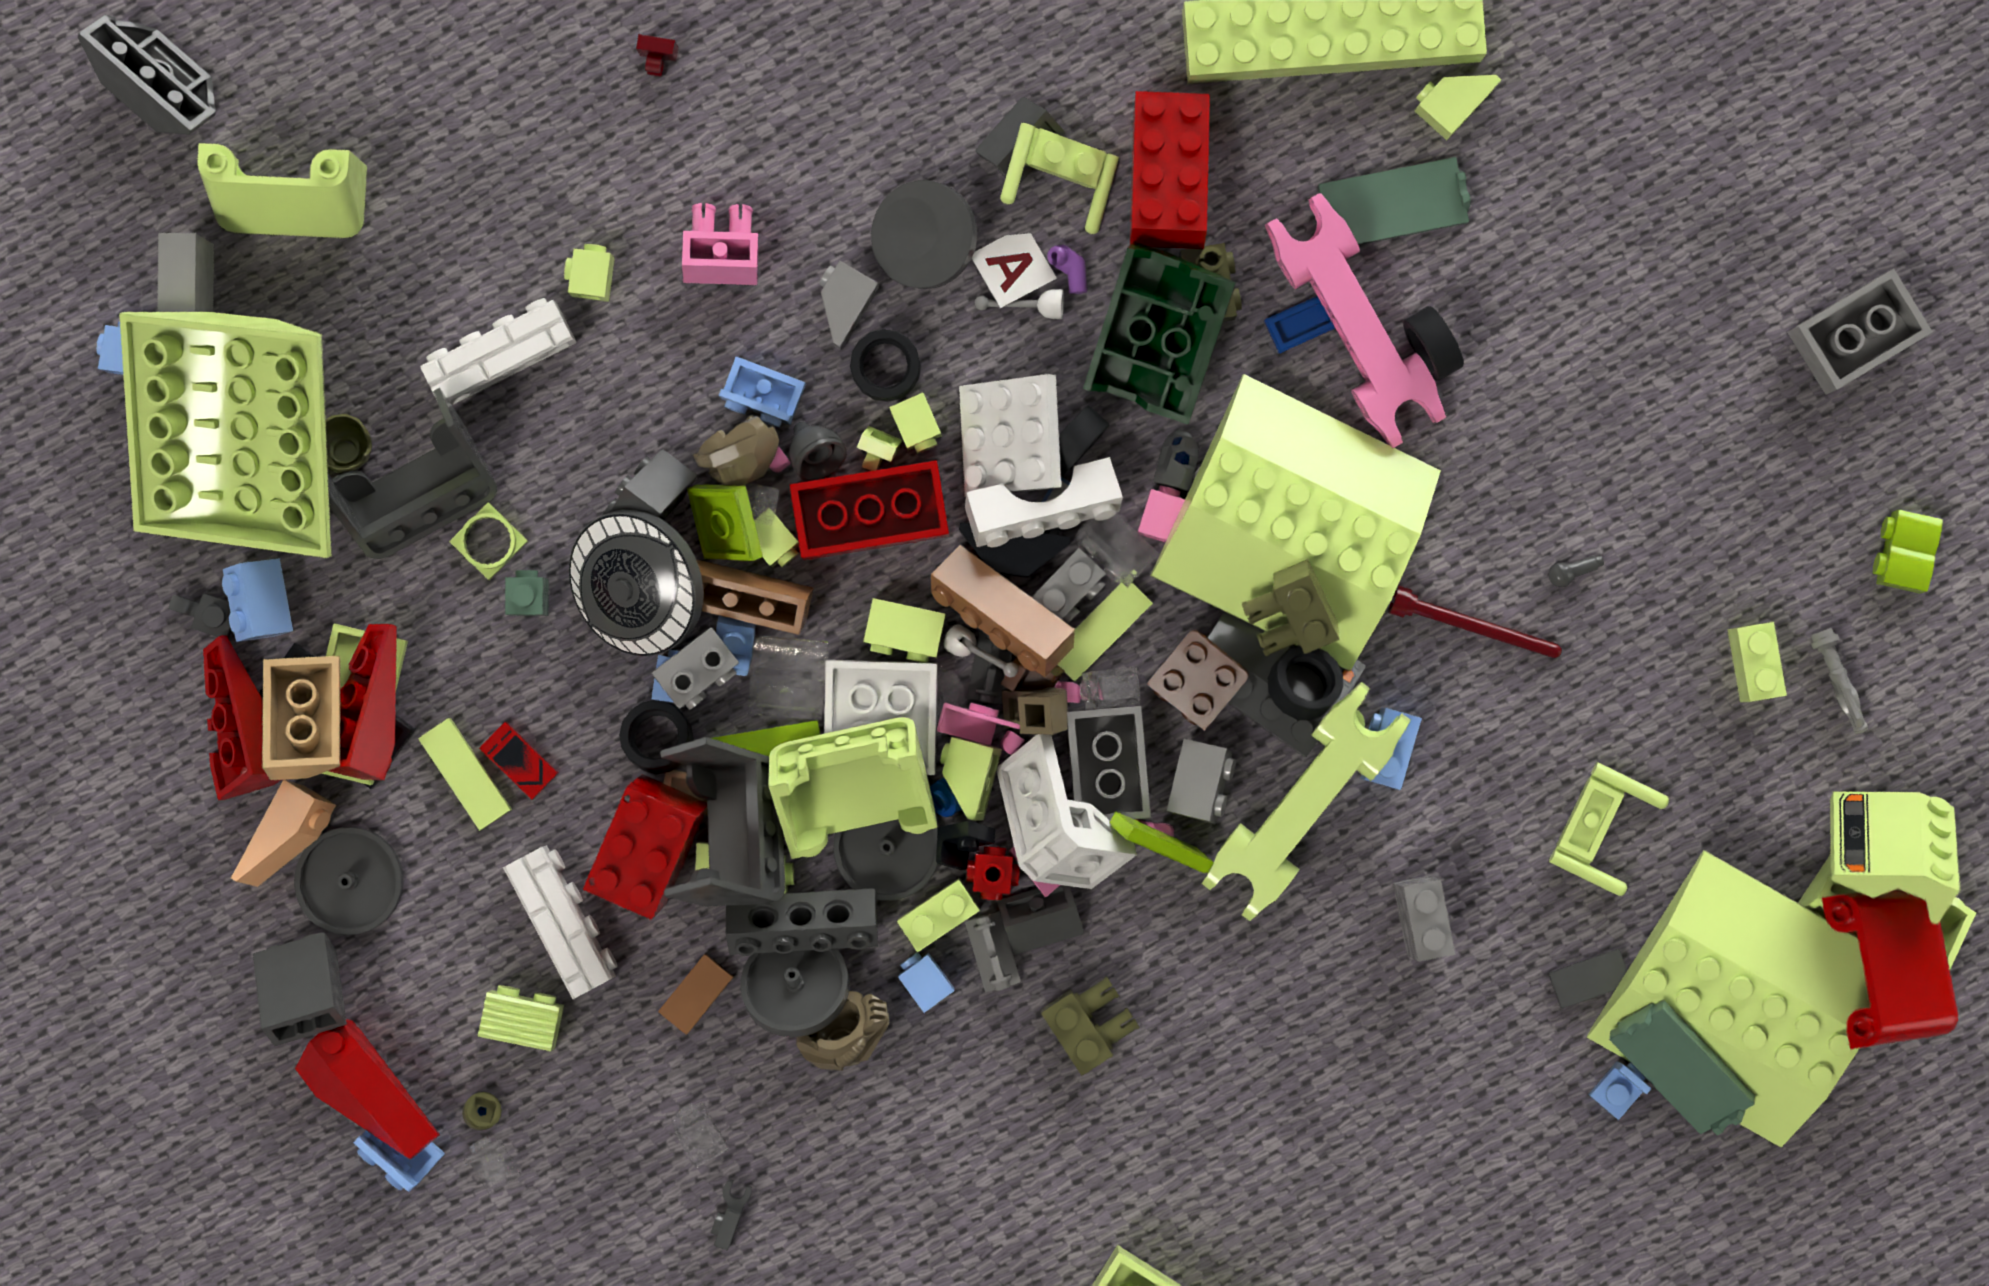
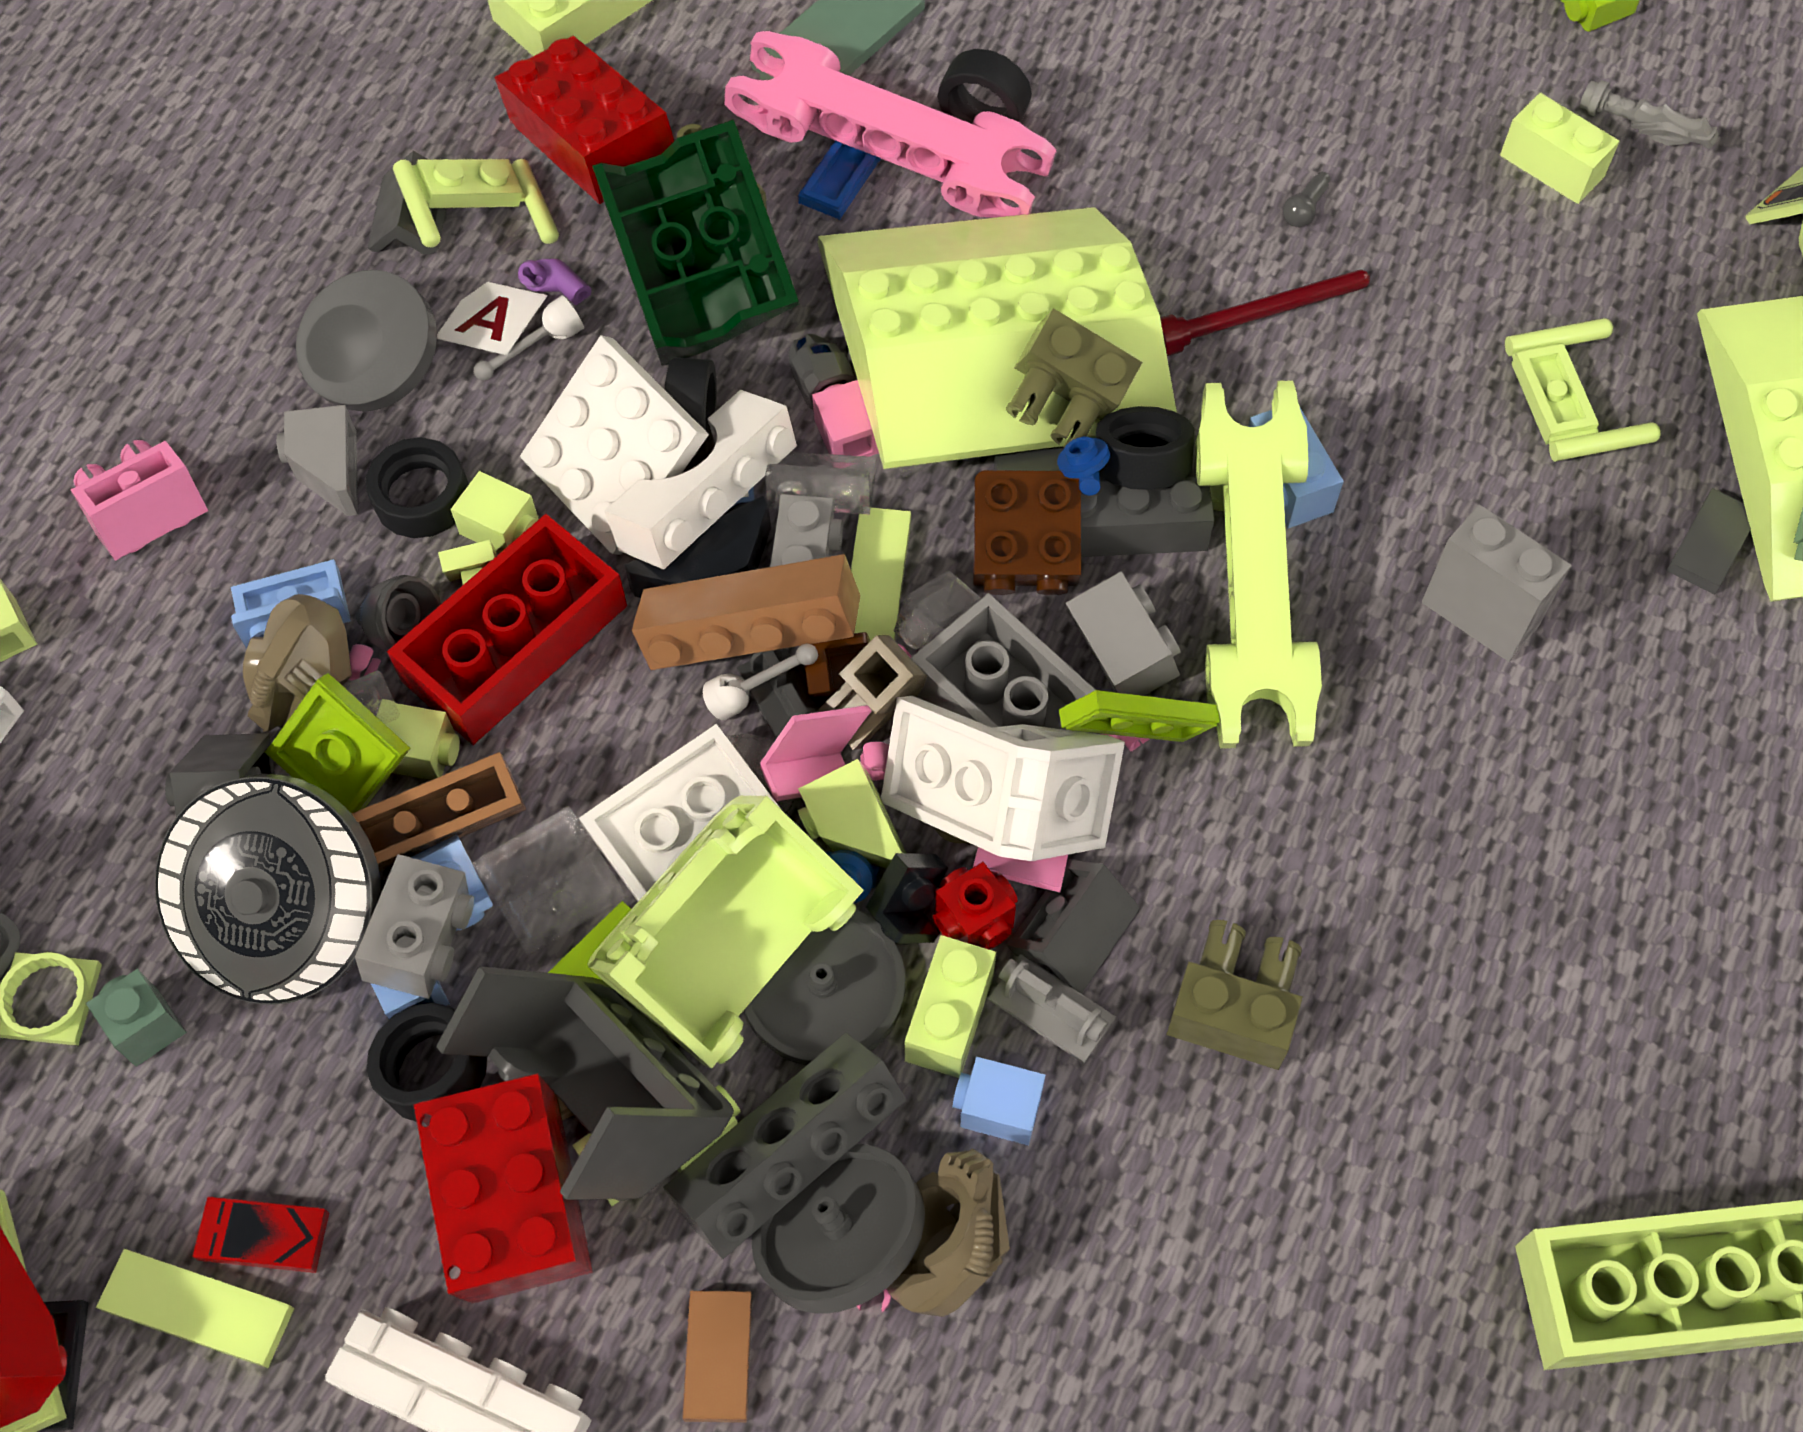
camera: 45 degrees left, 25 degrees down
yellowish green brick [863,598,946,663] -> none
none -> blue plate [1057,437,1110,496]

